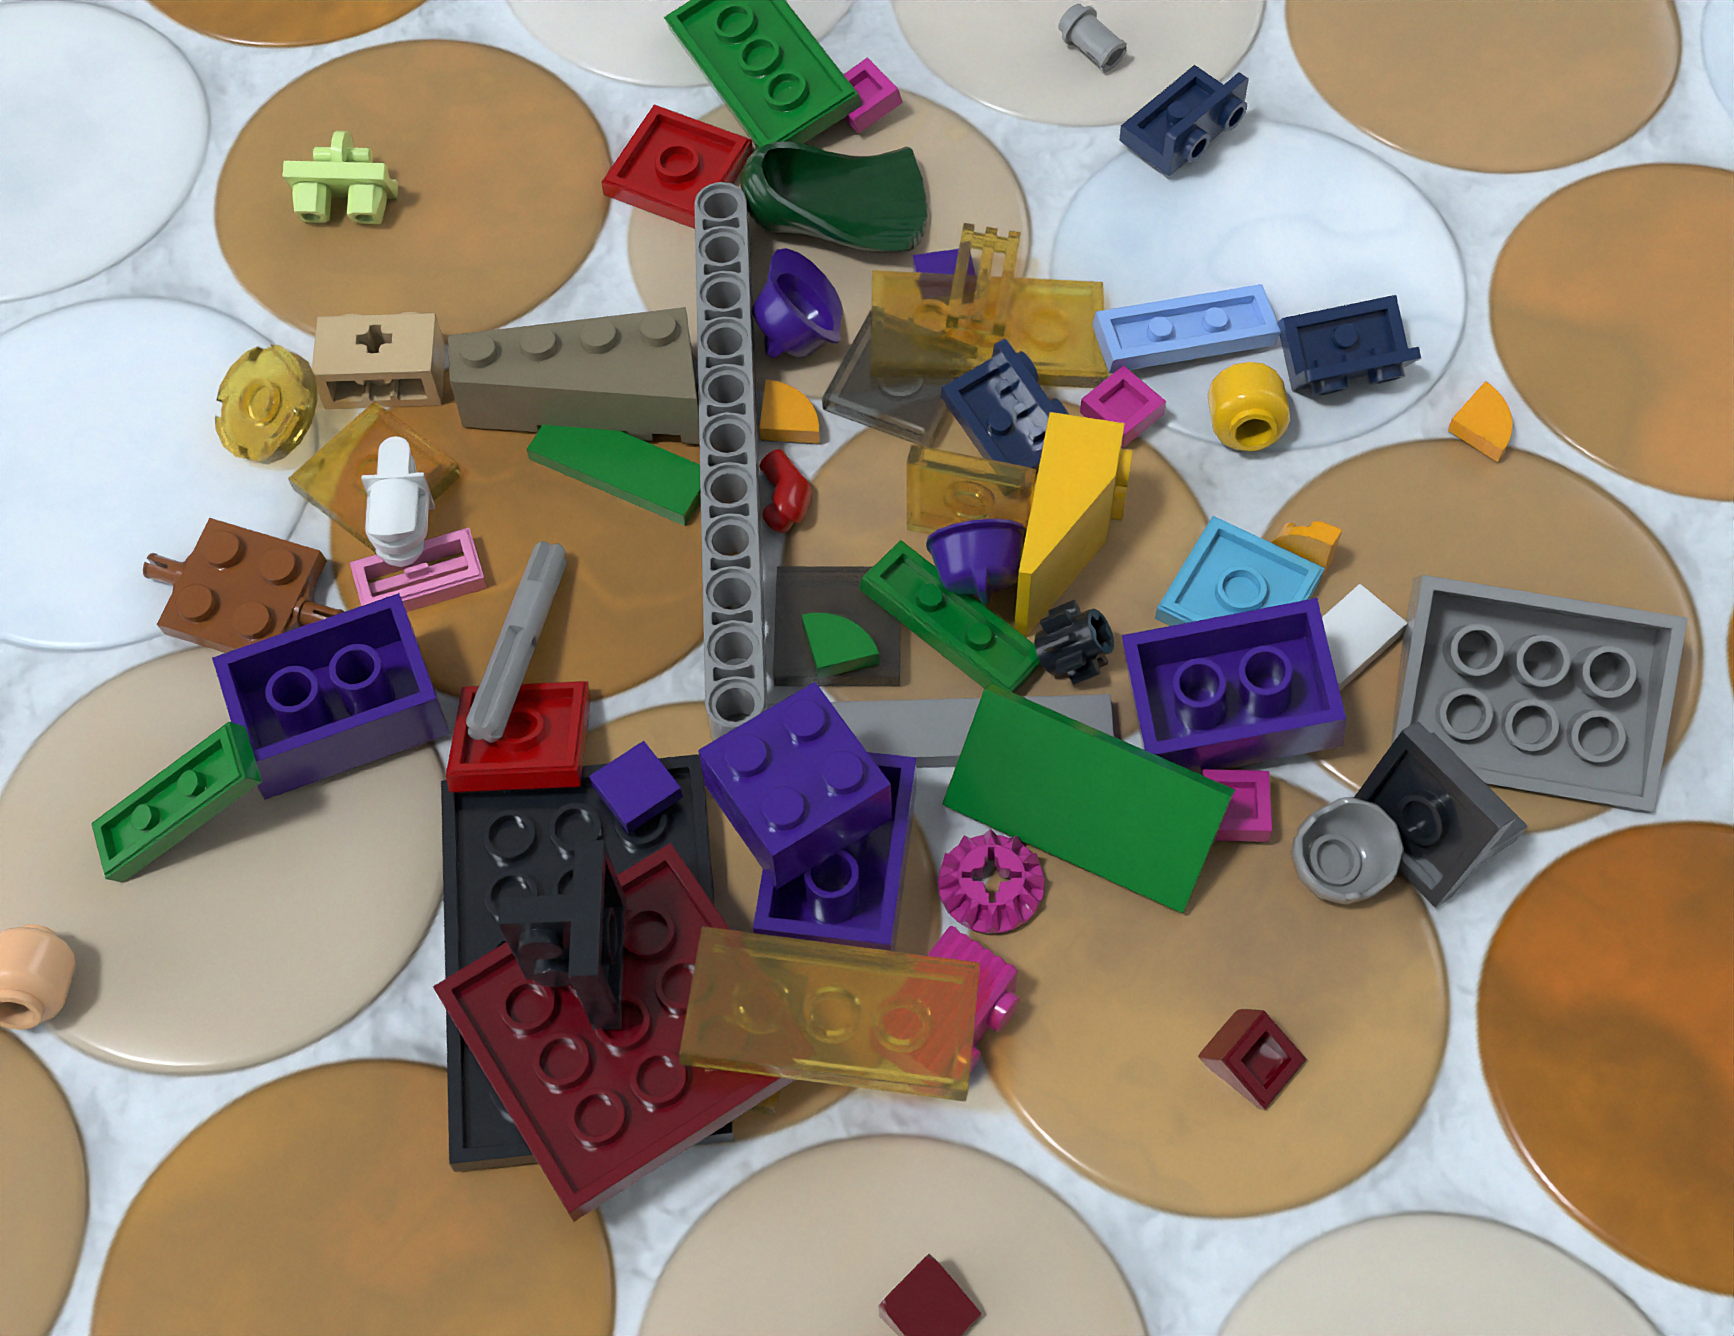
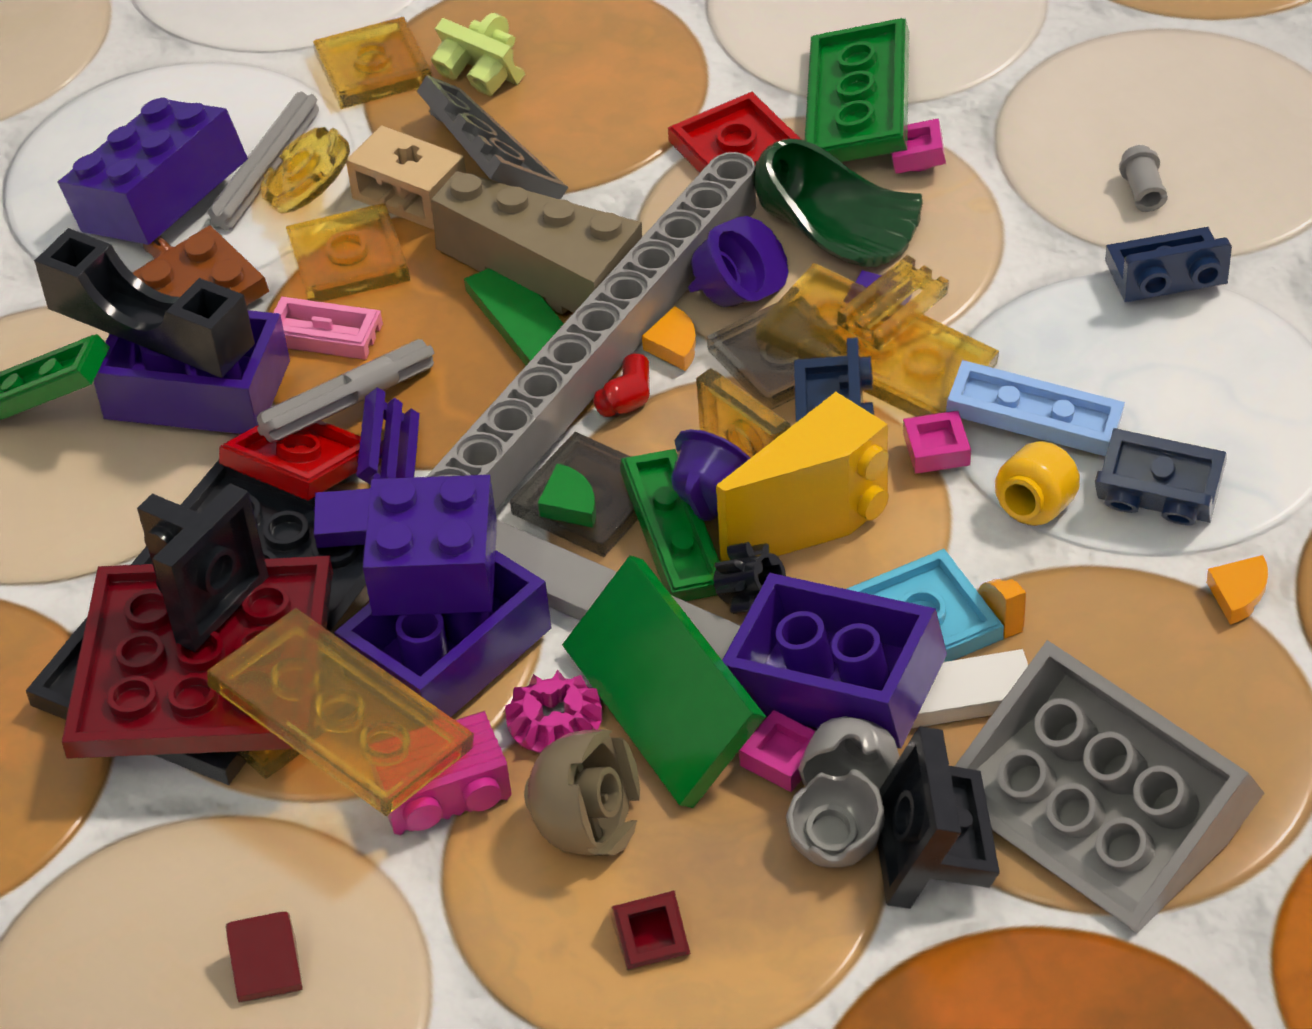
camera: 35 degrees right, 15 degrees down
white arm [361,436,435,567] -> none
none -> black arch [34,228,255,378]
none -> dark purple brick [57,98,248,245]
none -> light grey axle [208,91,319,230]
none -> clear yellow tile [313,17,432,109]
none -> dark purple tile [357,387,420,485]
none -> dark grey wing [417,75,568,199]
none -> dark tan cylinder [524,729,640,856]
none -> light grey hair [798,716,900,789]

